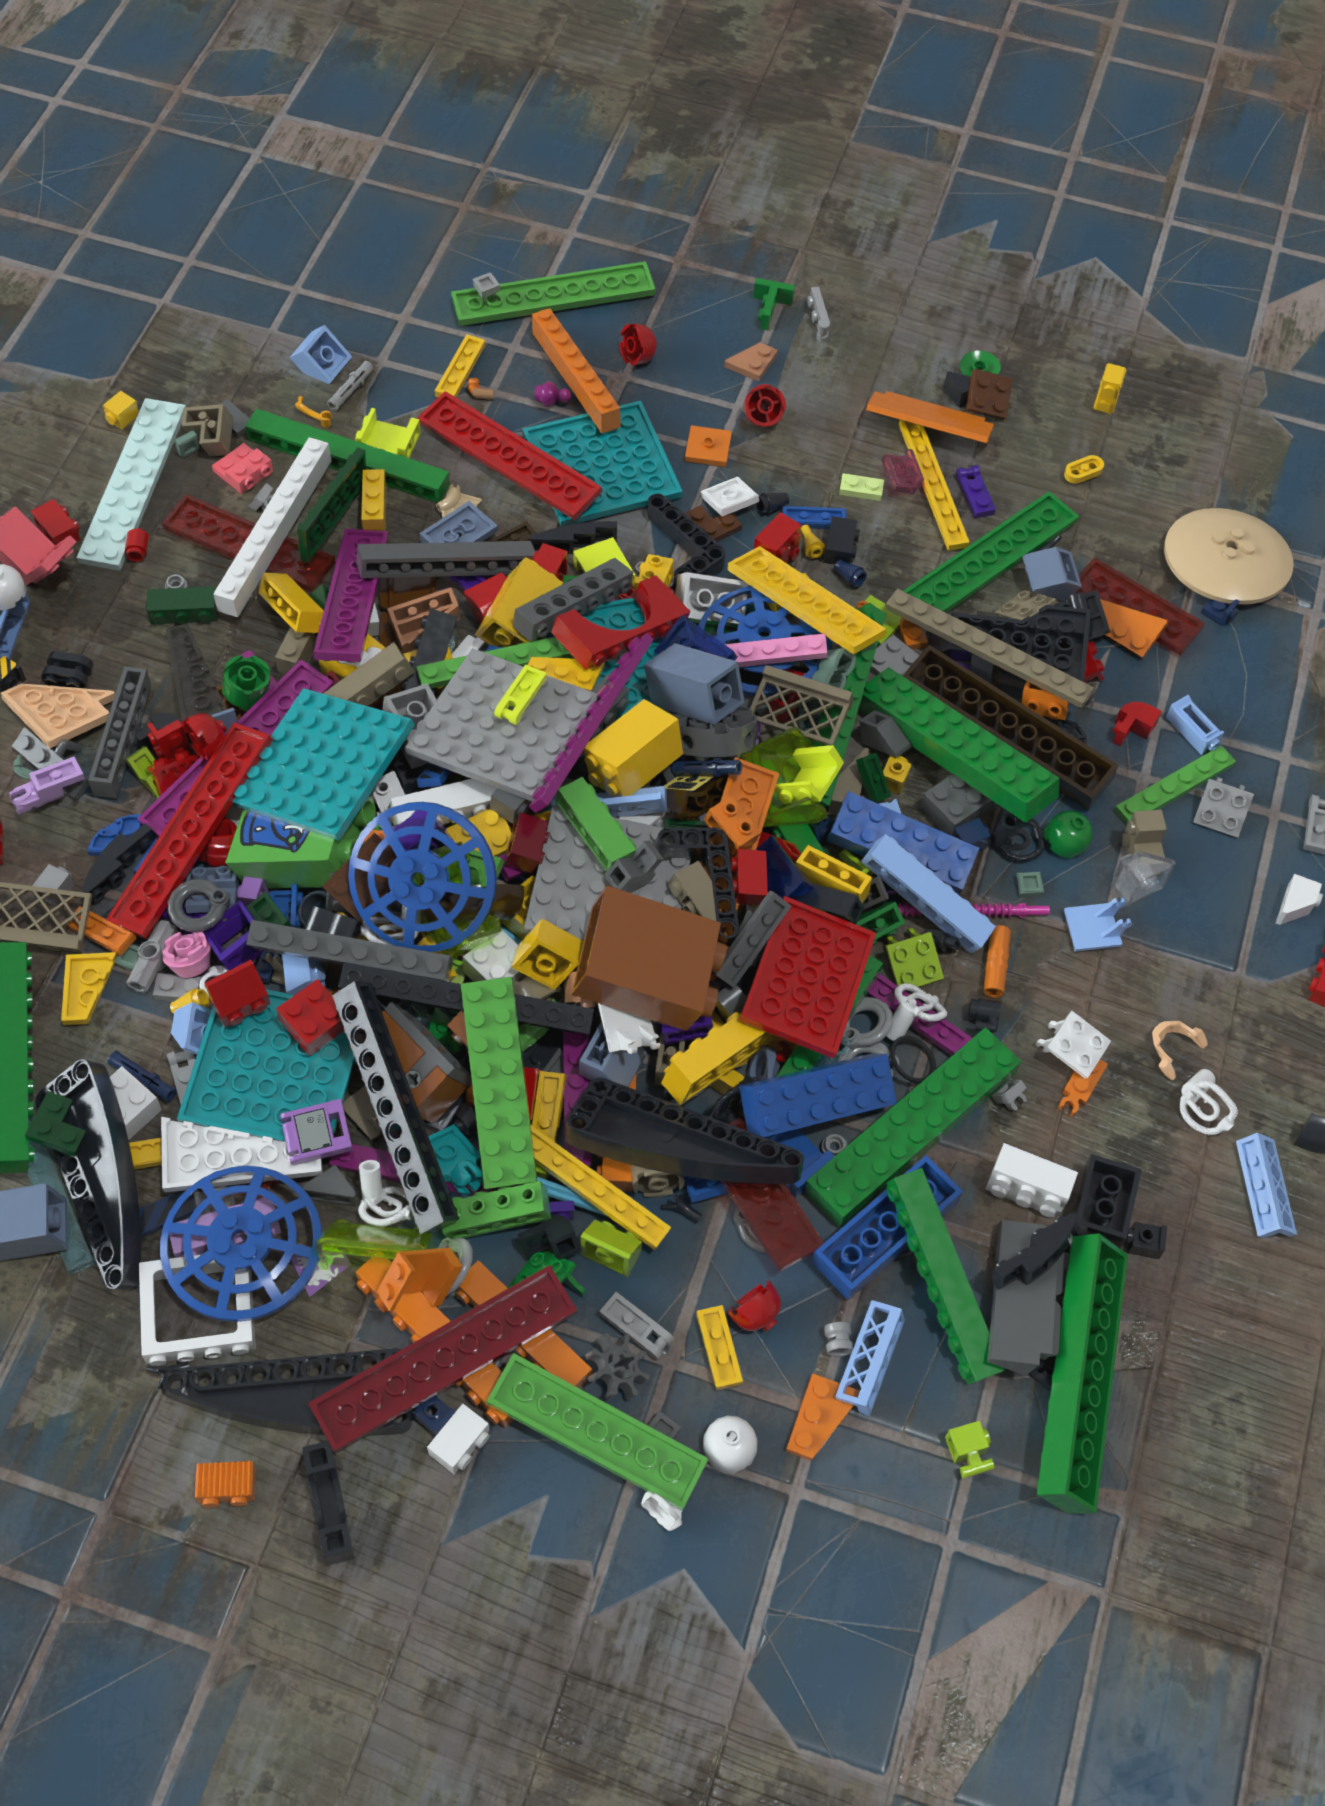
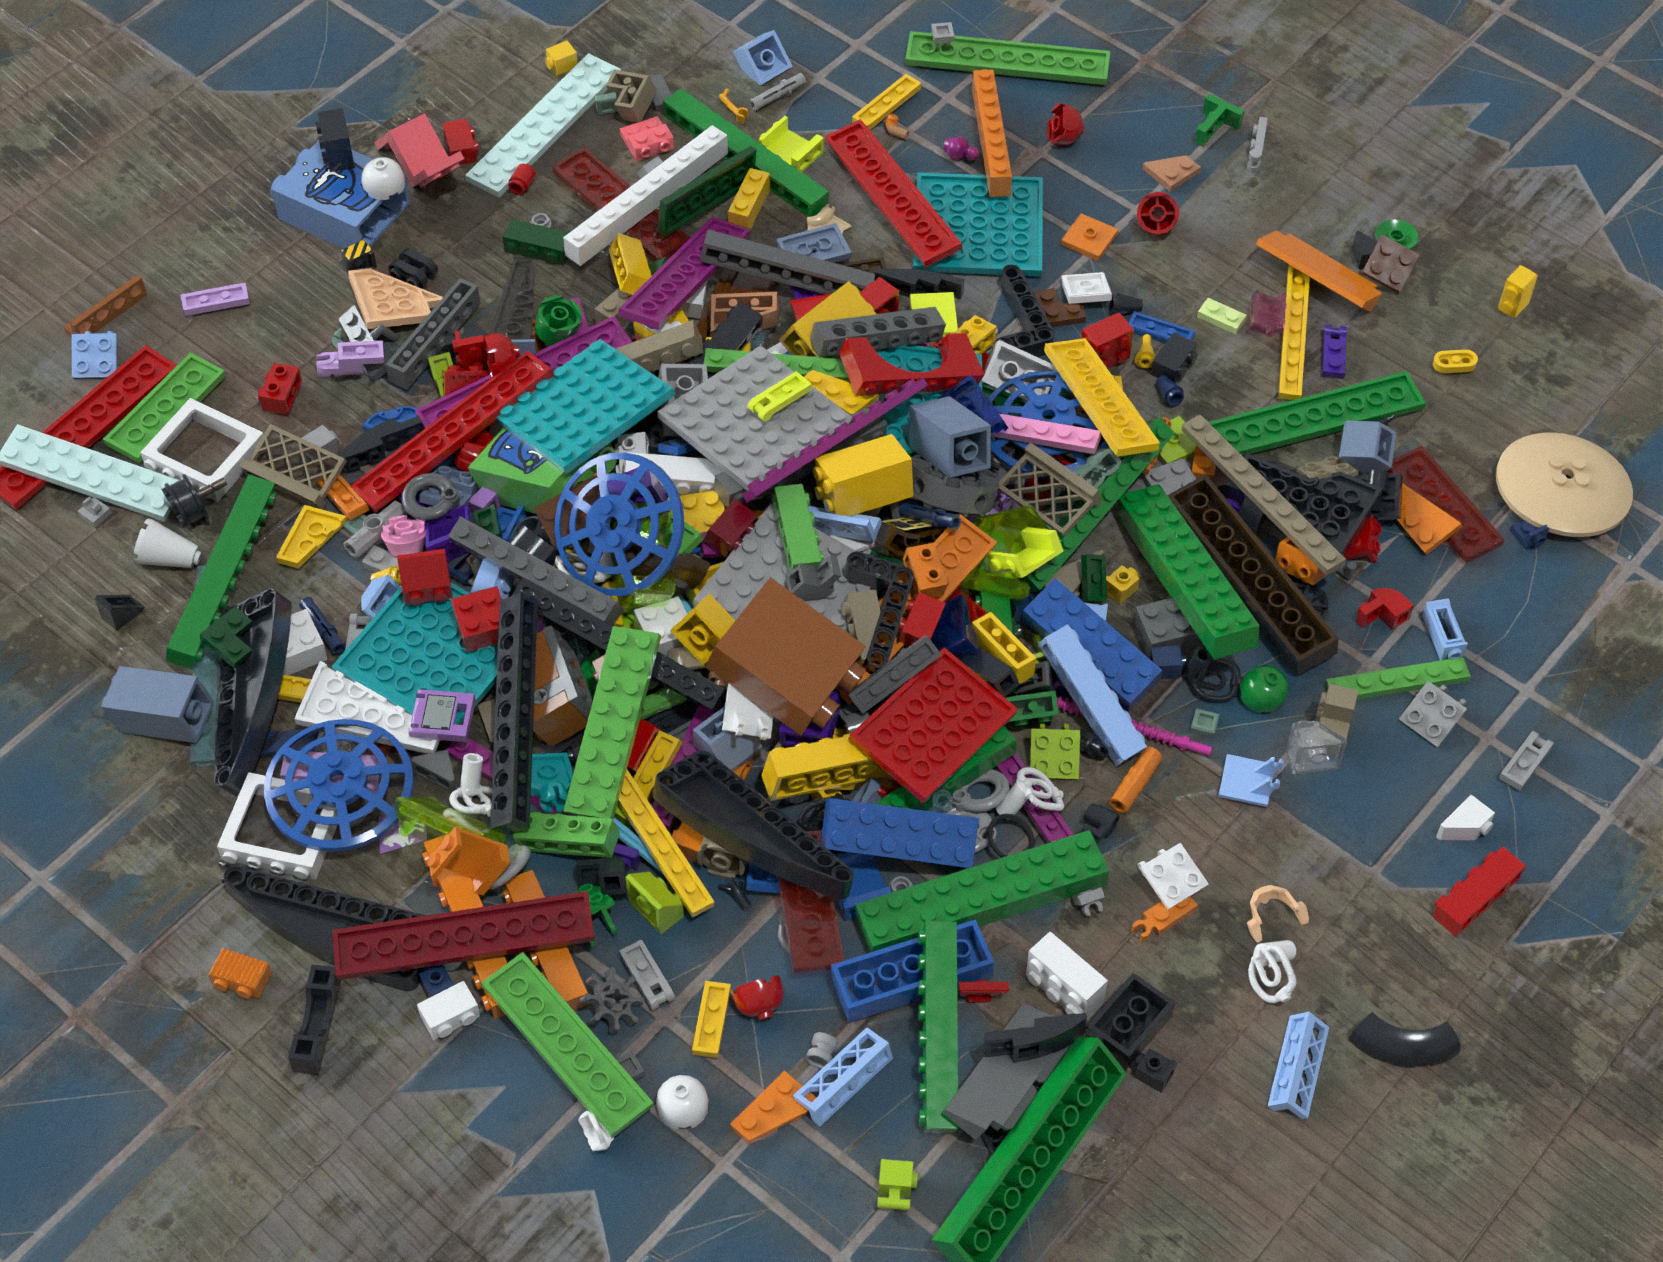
camera: 25 degrees right, 5 degrees down
dark grey slope [859,710,911,758] -> none
none -> red plate [958,980,1010,1003]

